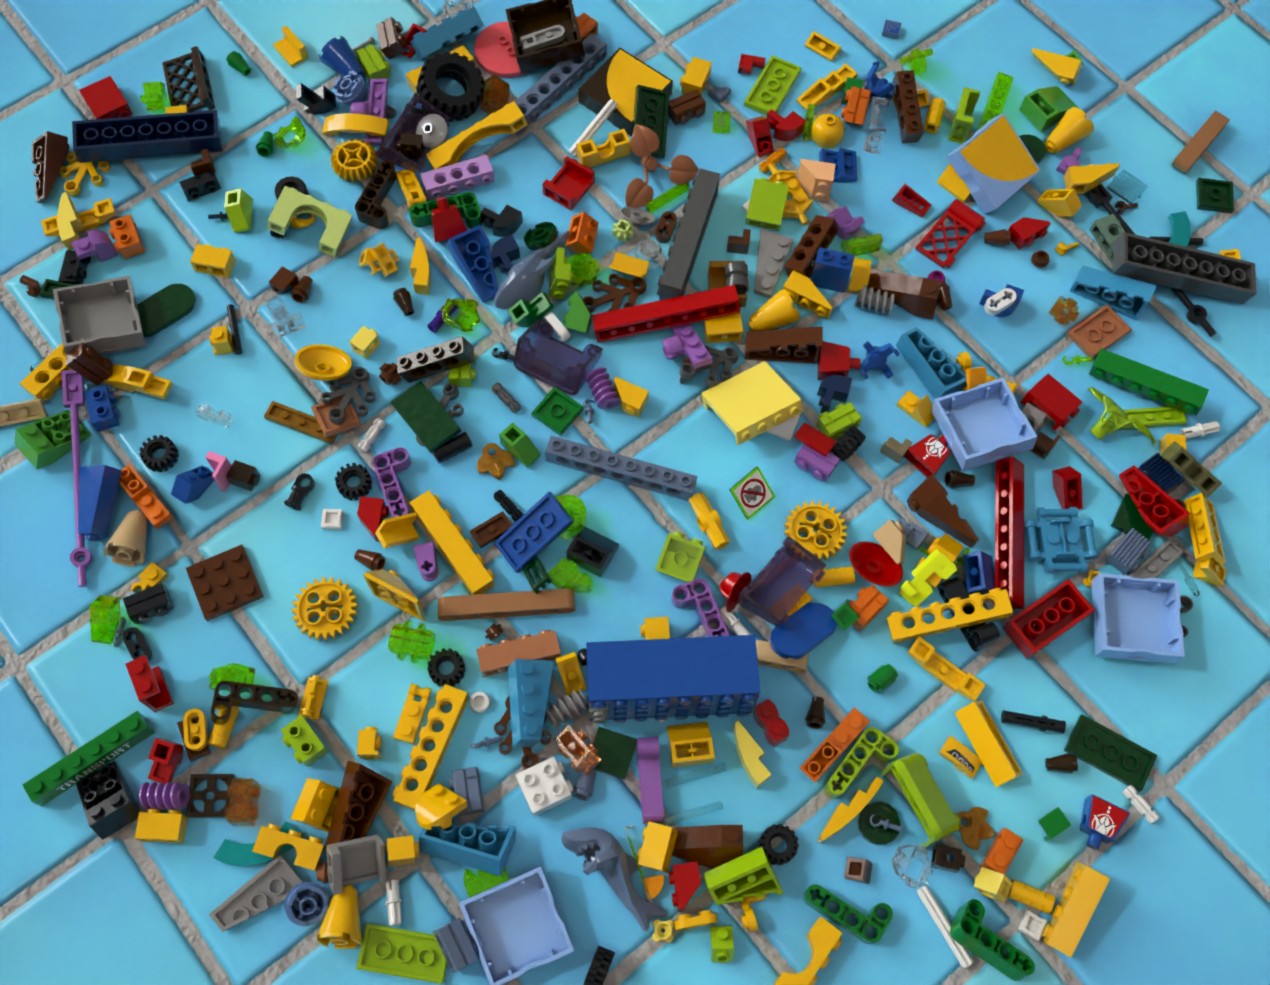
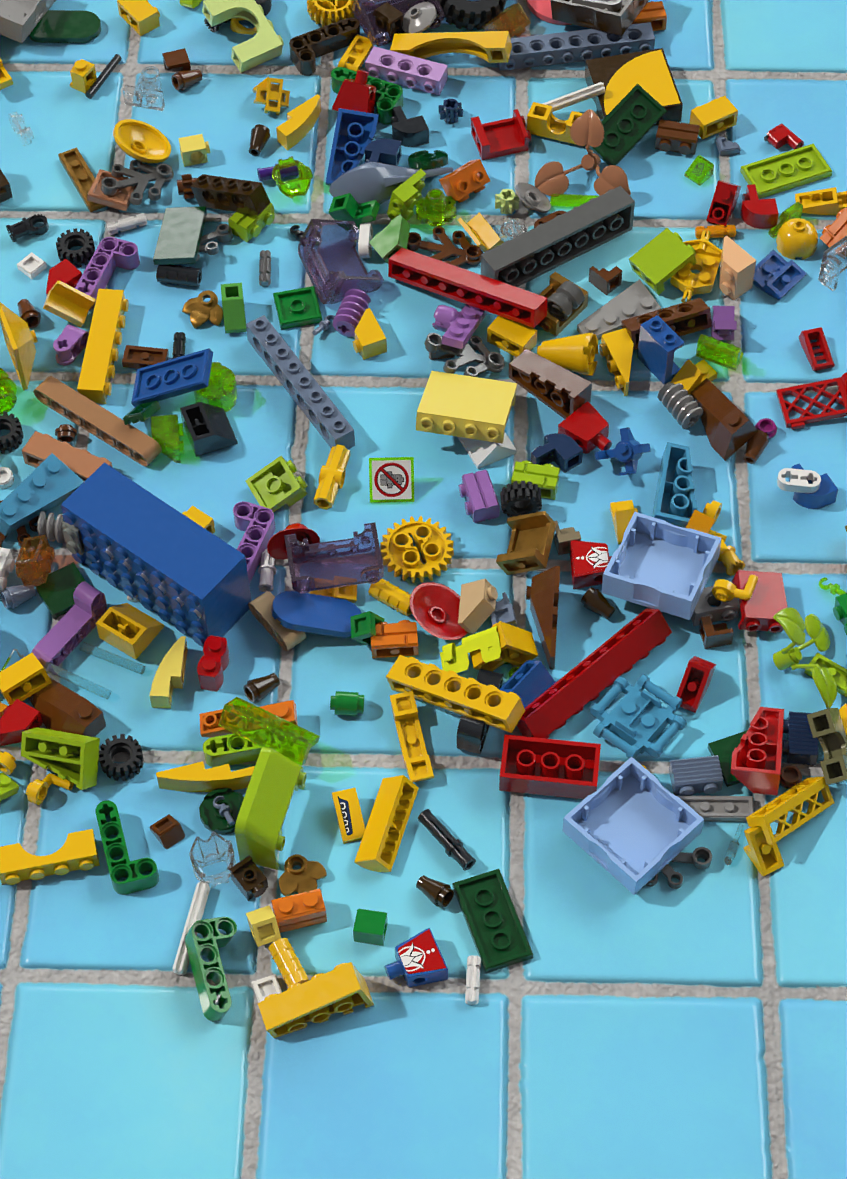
camera: 45 degrees right, 10 degrees down
red panel [794,422,836,456] -> none
none -> clear neon green fence [218,697,320,766]
none -> dark blue gear [439,99,463,124]
none -> pearl gold panel [496,511,556,575]
none -> yellow plate [712,575,758,602]

